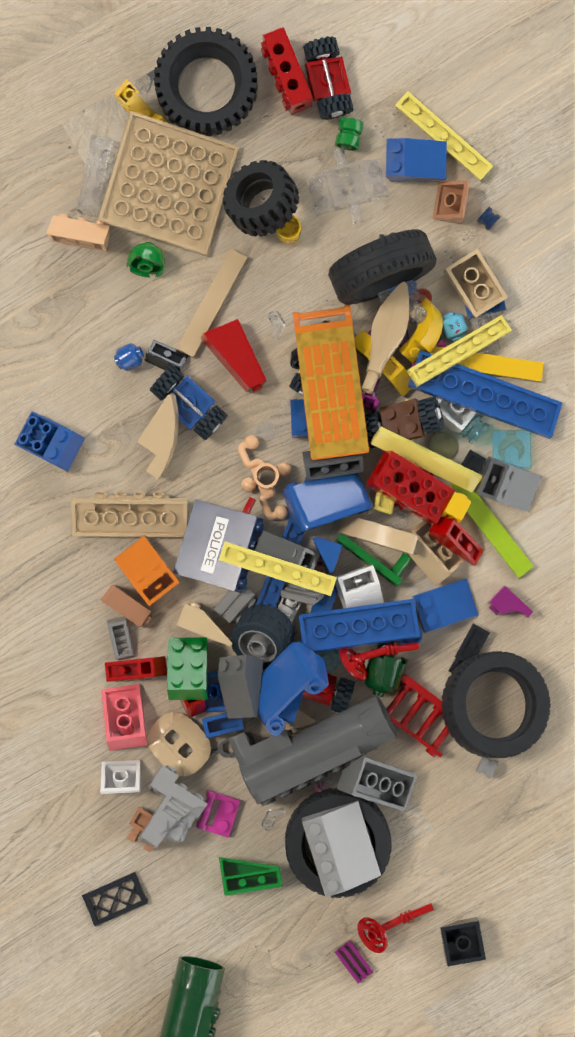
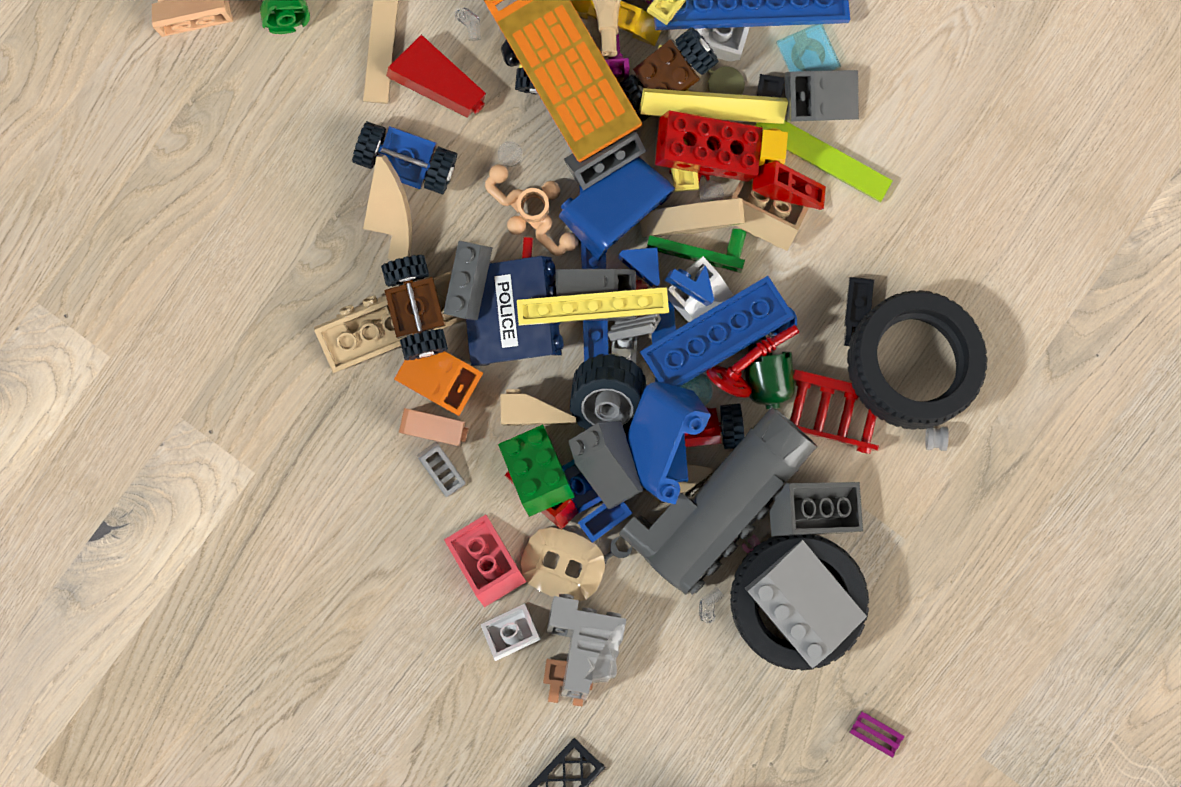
camera: 15 degrees left, 0 degrees up
blue slope [14,411,85,472] -> none
red slope [105,656,167,682] -> none
blue head [114,343,144,371] -> none
black slope [145,340,189,372] -> none
dark pink plate [196,790,241,838] -> none
light grey brick [213,587,256,624] -> none
green wedge [219,857,283,896] -> none
blue slope [290,399,308,438] -> none
red dish [357,903,434,953] -> none
blue slope [412,578,478,633] -> none
black slope [440,917,486,967] -> none
clear light blue wheel [460,415,490,445] -> none
magenta arch [487,585,533,617] -> none
none -> plate [381,255,448,360]
none -> dark grey brick [443,241,493,320]
none -> blue slope [665,265,714,306]

